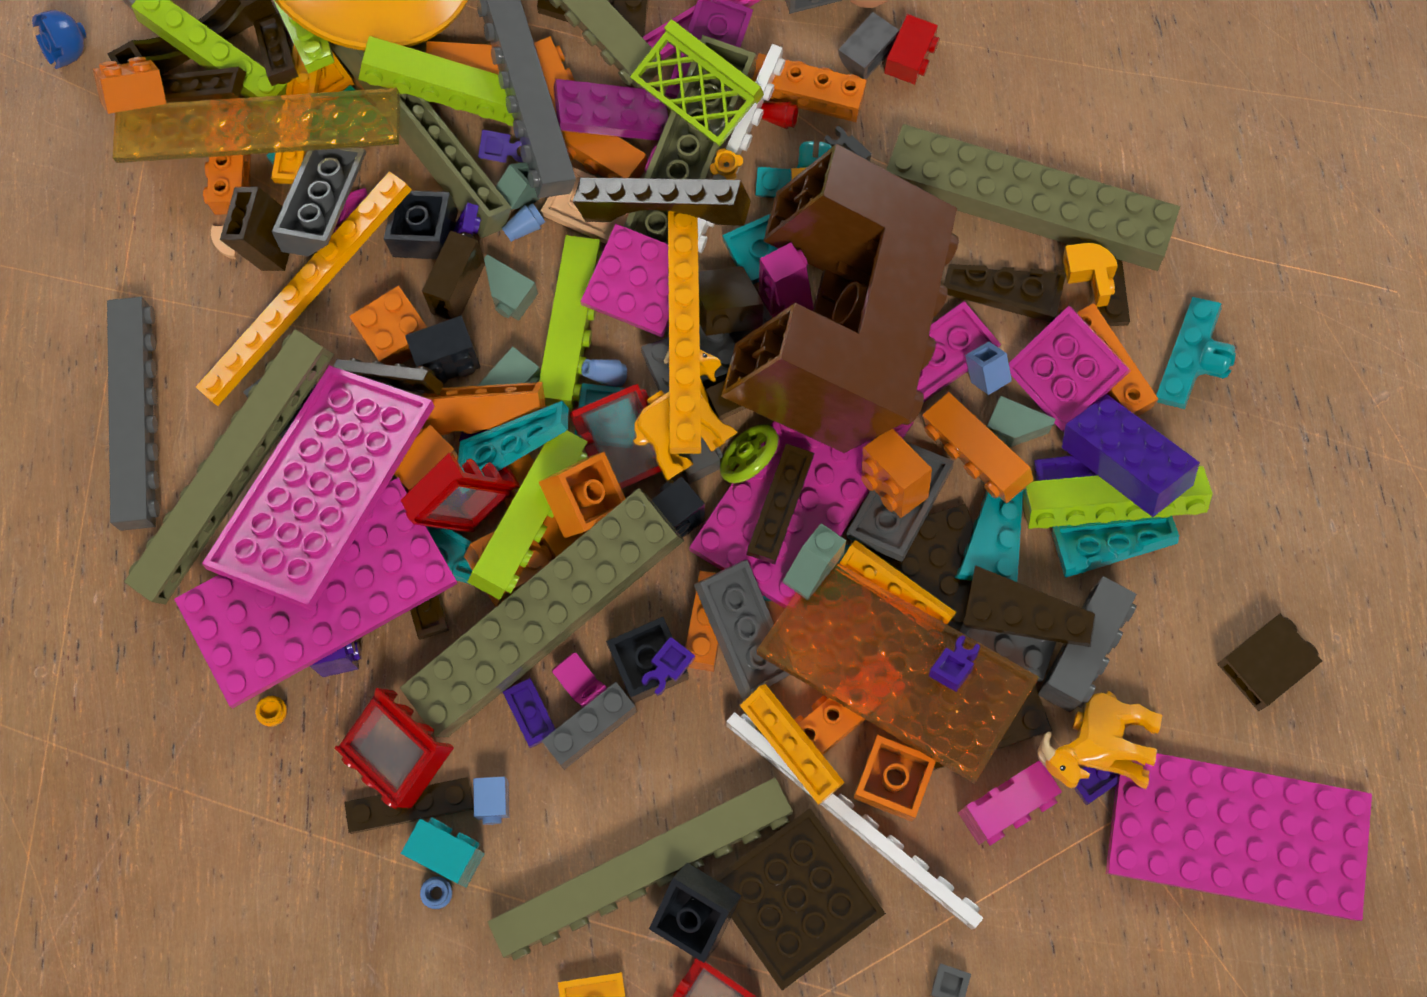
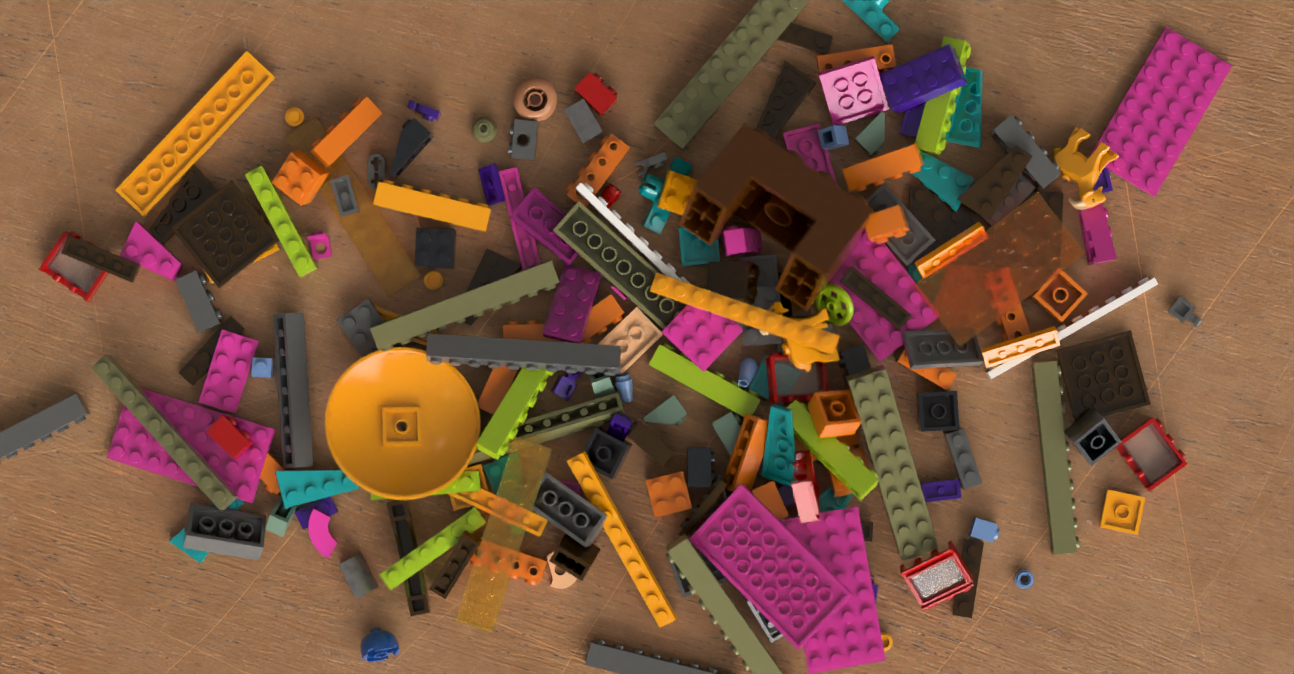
camera: 75 degrees left, 15 degrees up
orange brick [93,57,166,114] -> none
dark brown plate [253,13,299,86] -> none
teal brick [400,817,485,888] -> none
dark pink bracket [552,652,607,708] -> none
dark brown arch [573,178,751,226] -> none
lime fence [630,19,764,147] -> none
dark purple plate [642,637,695,696] -> none
light orange plate [710,148,743,180] -> none
sand green slope [783,523,846,600] -> none
dark purple plate [929,635,980,692] -> none
light orange brick [1063,243,1118,307] -> none
dark brown brick [1217,613,1322,712] -> none

